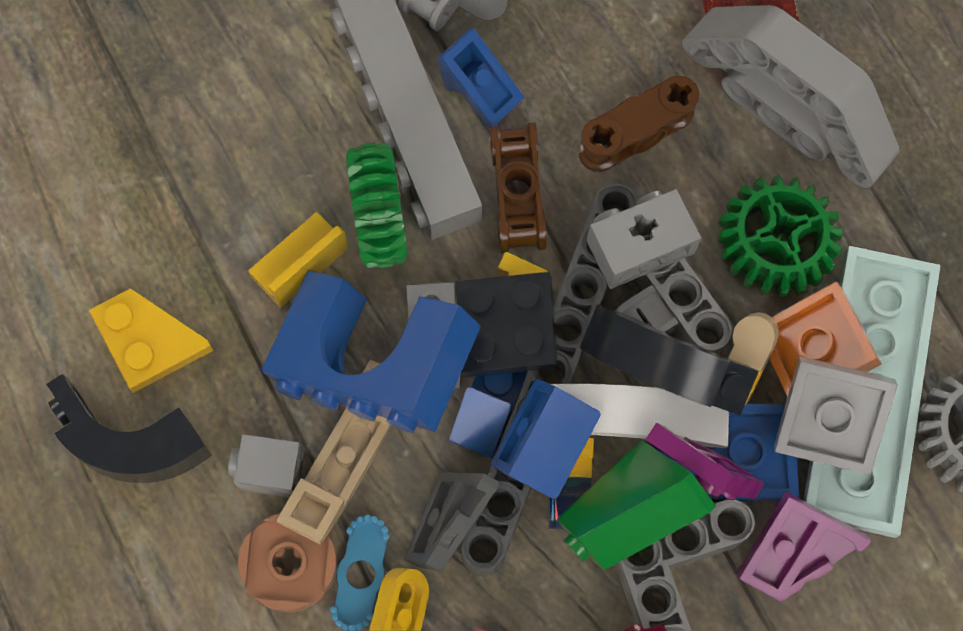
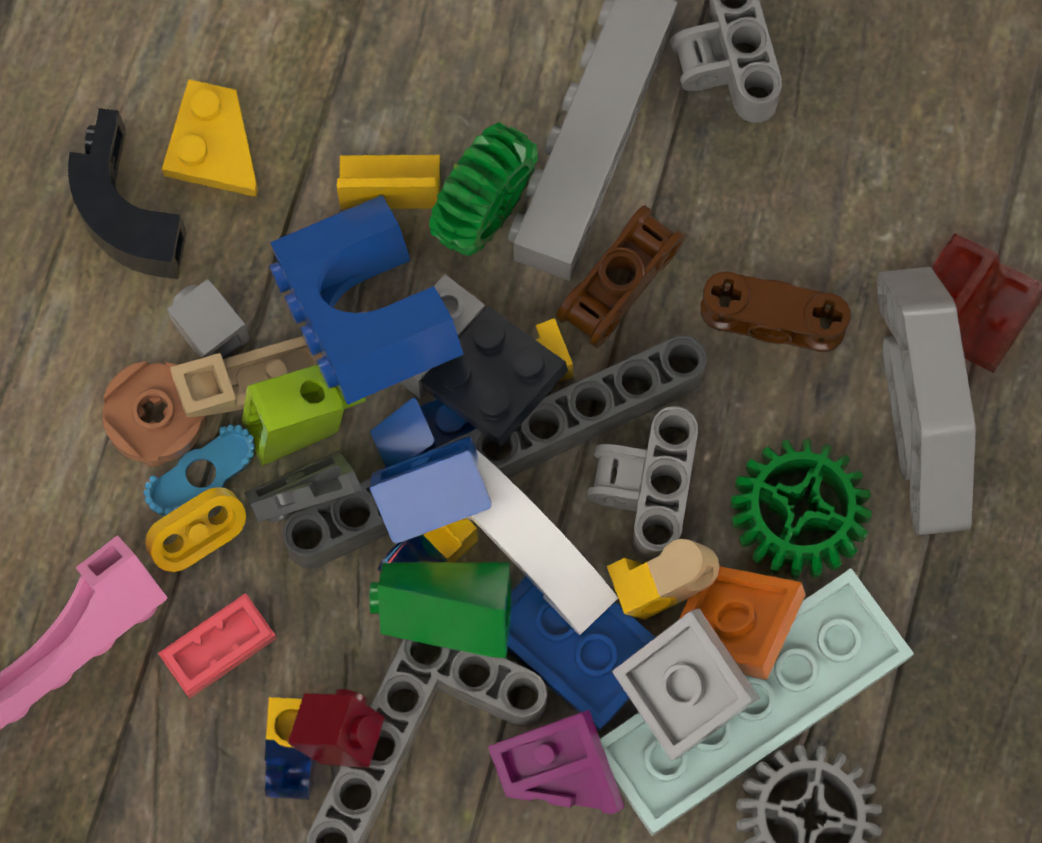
camera: 45 degrees right, 0 degrees up
blue slope [438,28,525,126] -> none
black arch [580,304,759,415] -> none
light grey brick [586,189,702,289] -> none
magenta wing [646,423,765,501] -> none
none -> lime torso [242,364,366,466]

